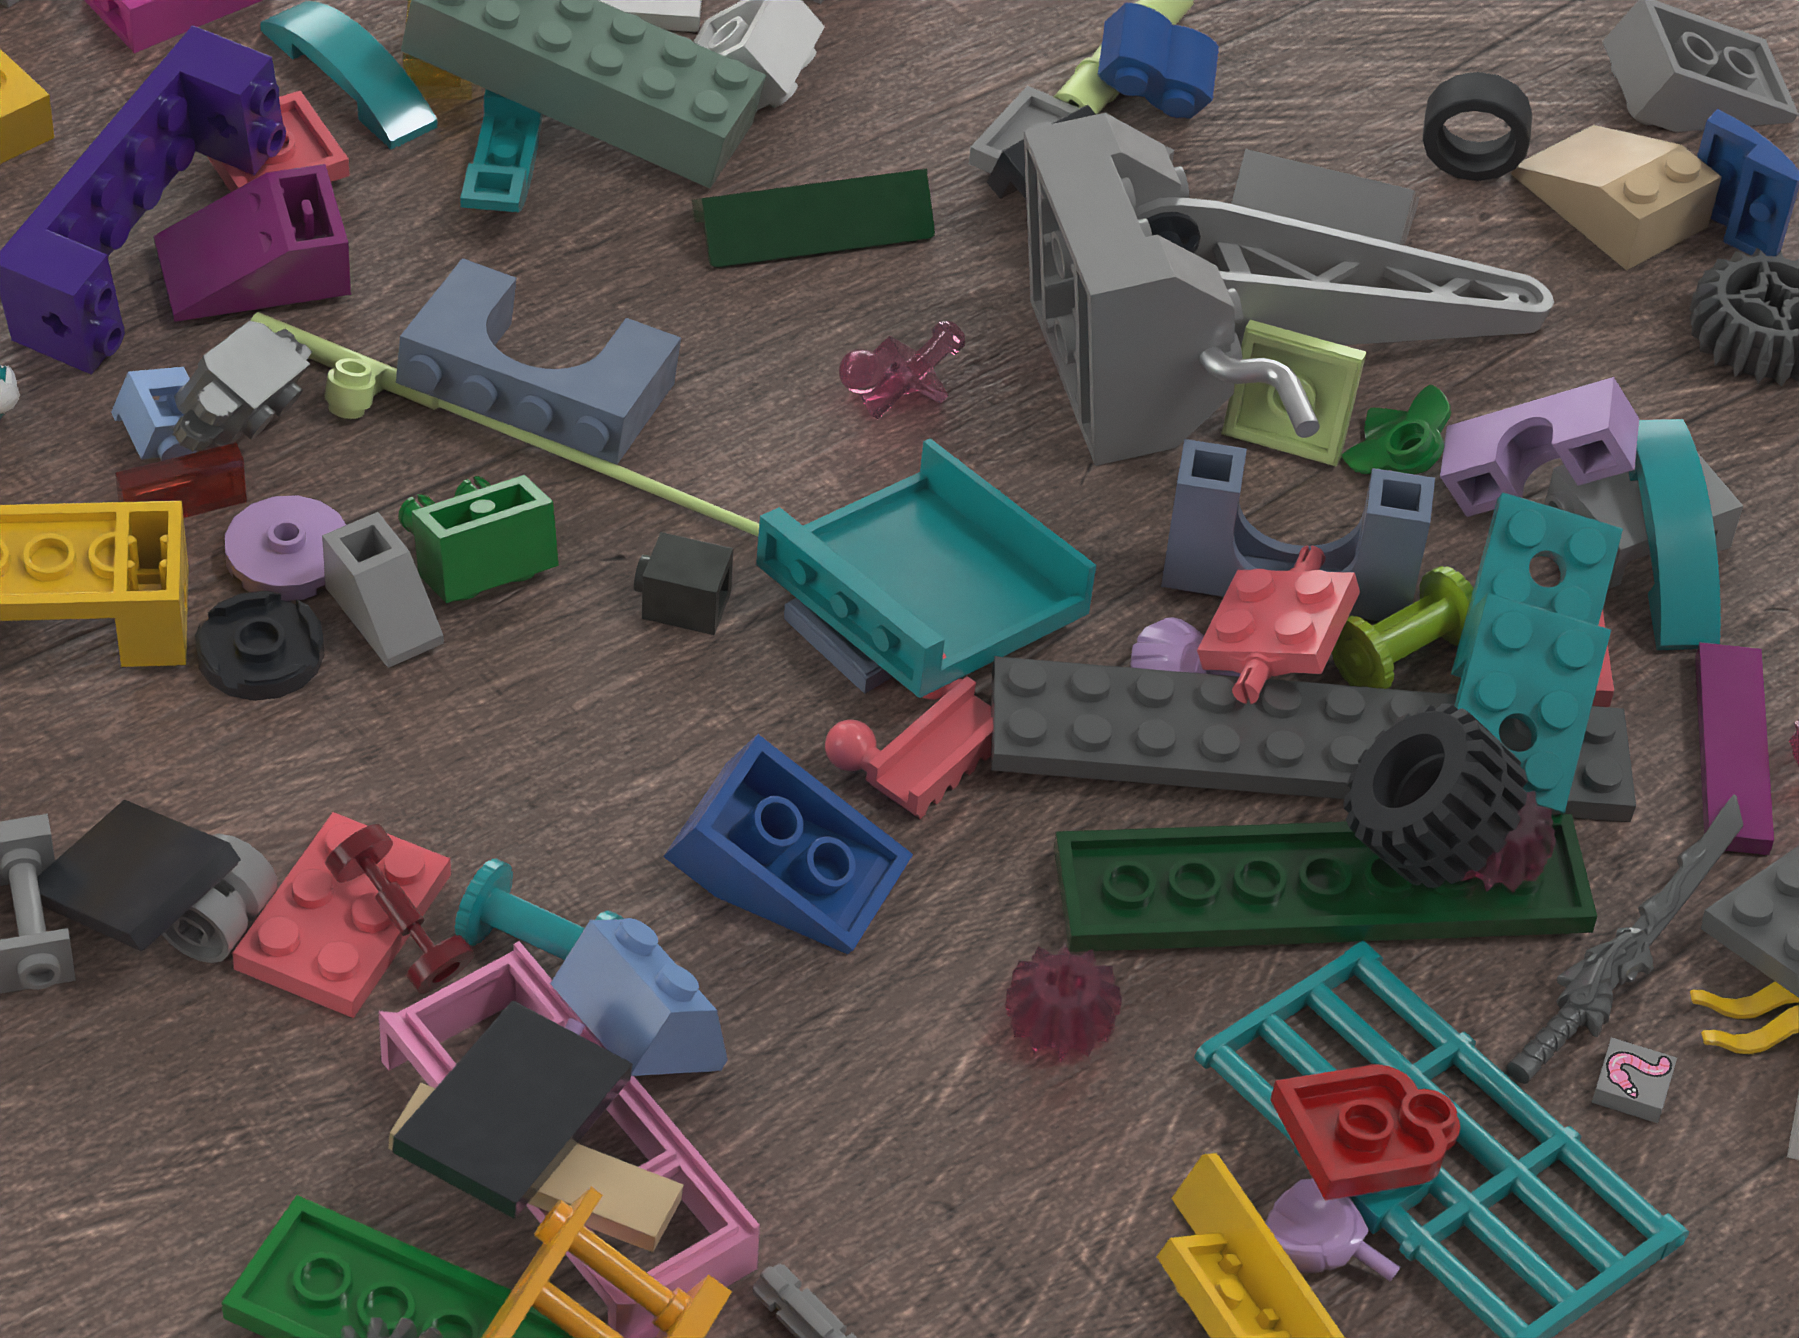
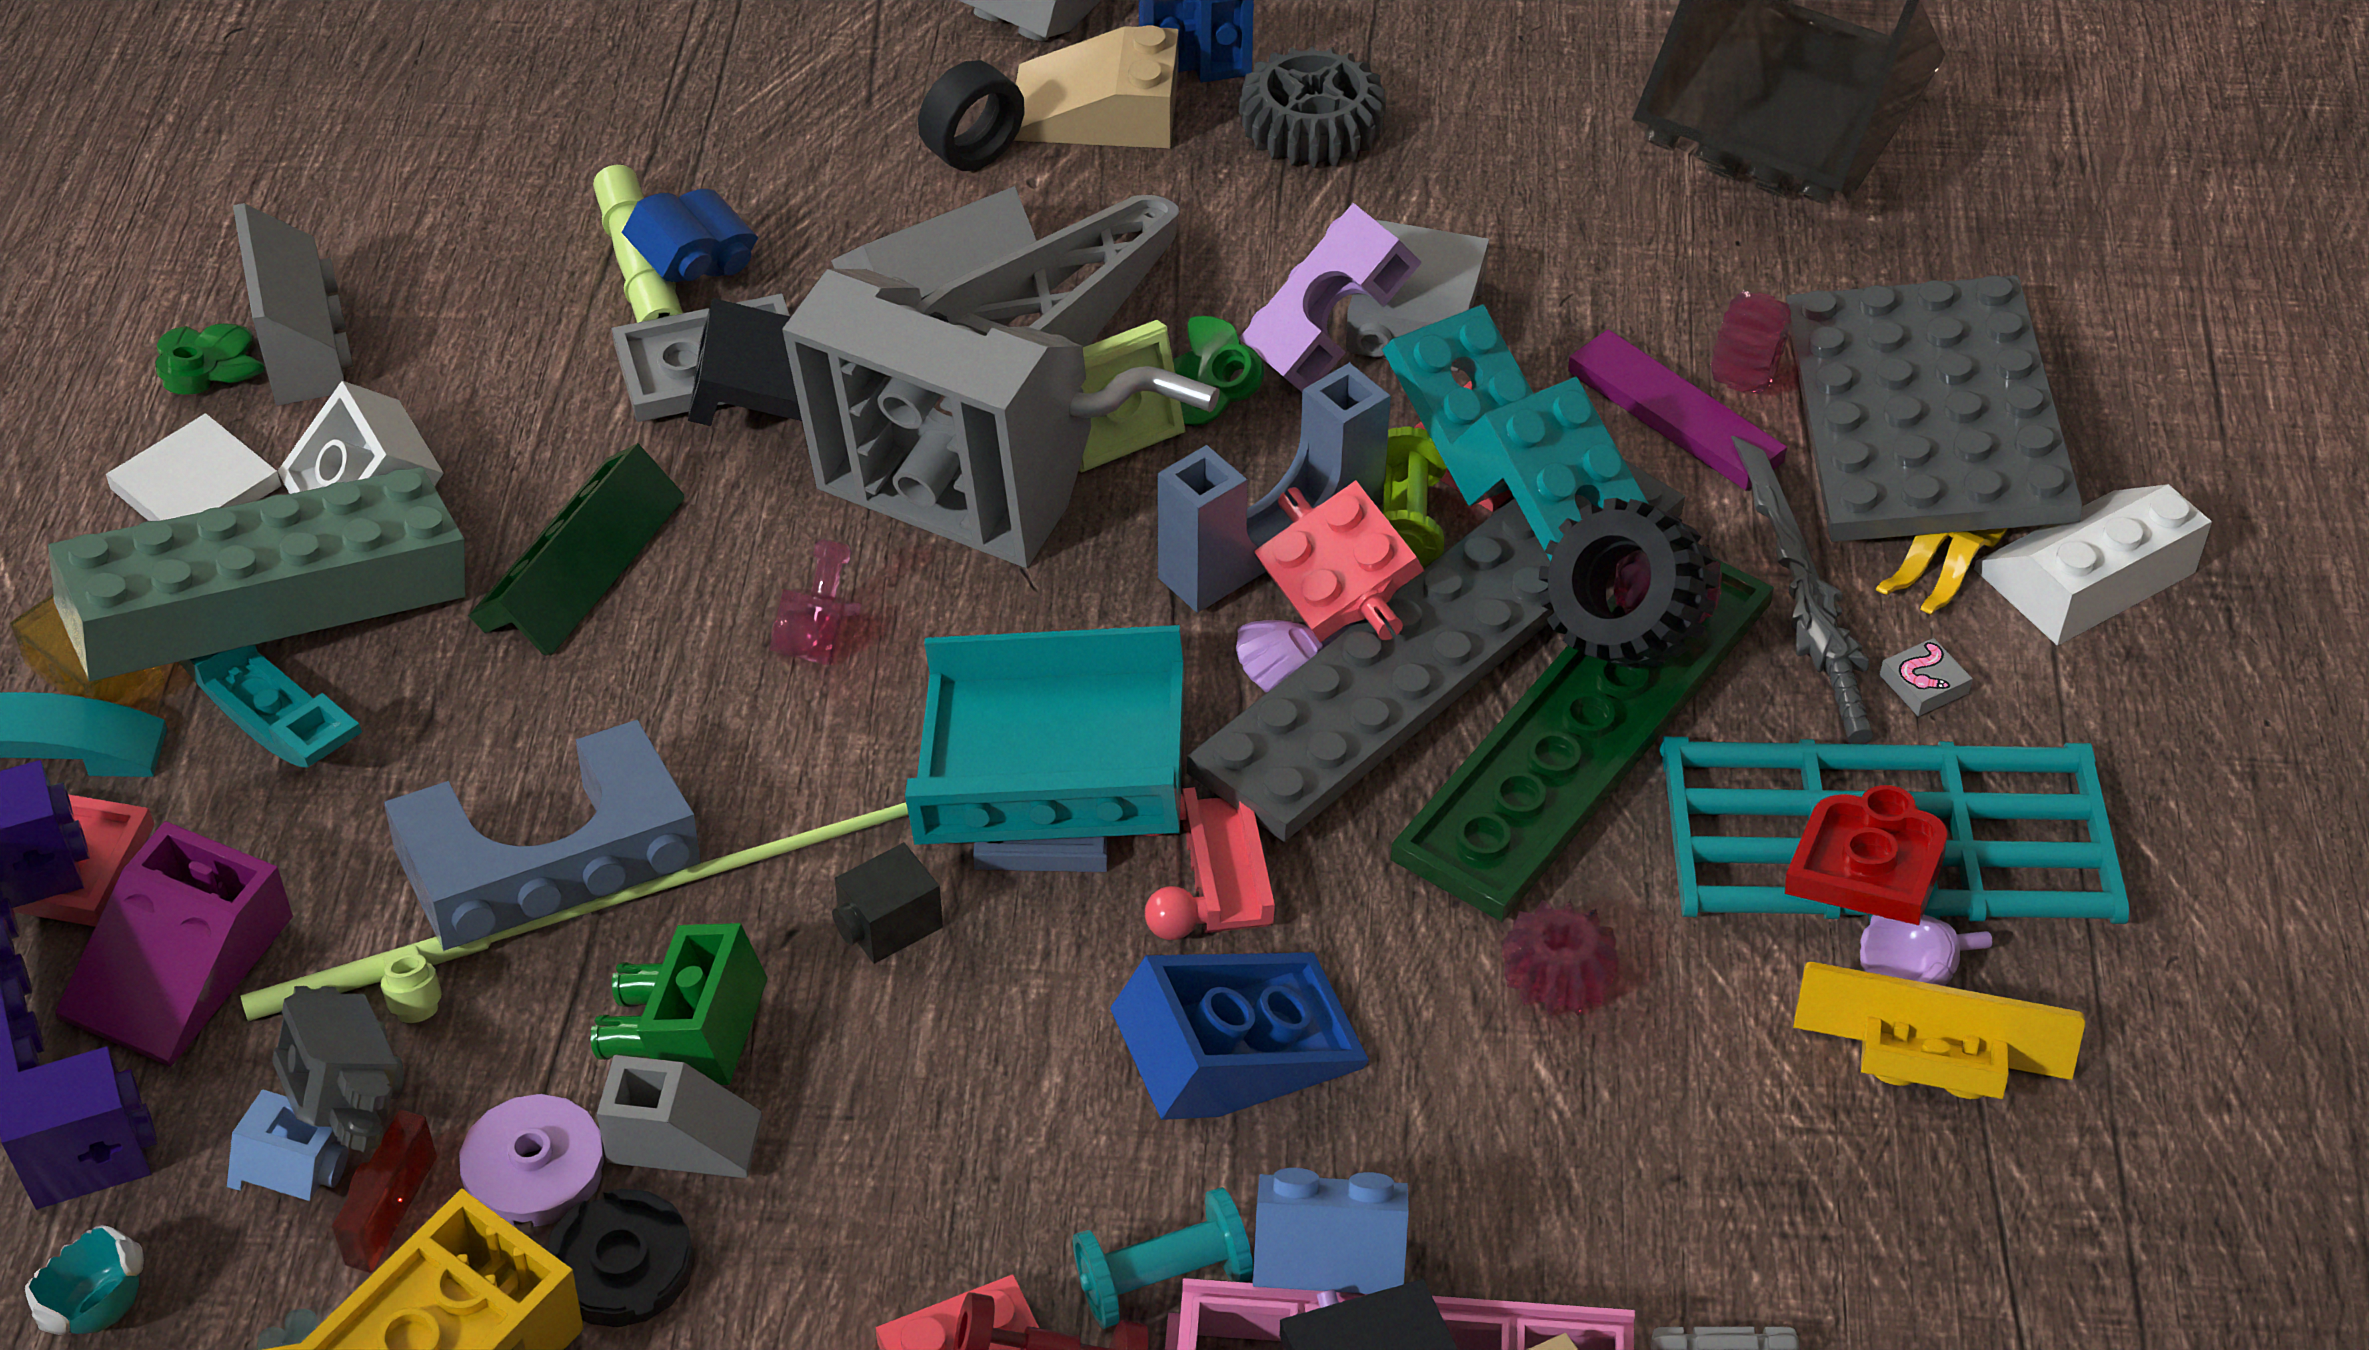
camera: 45 degrees left, 0 degrees up
teal slope [1628,419,1721,650] -> none

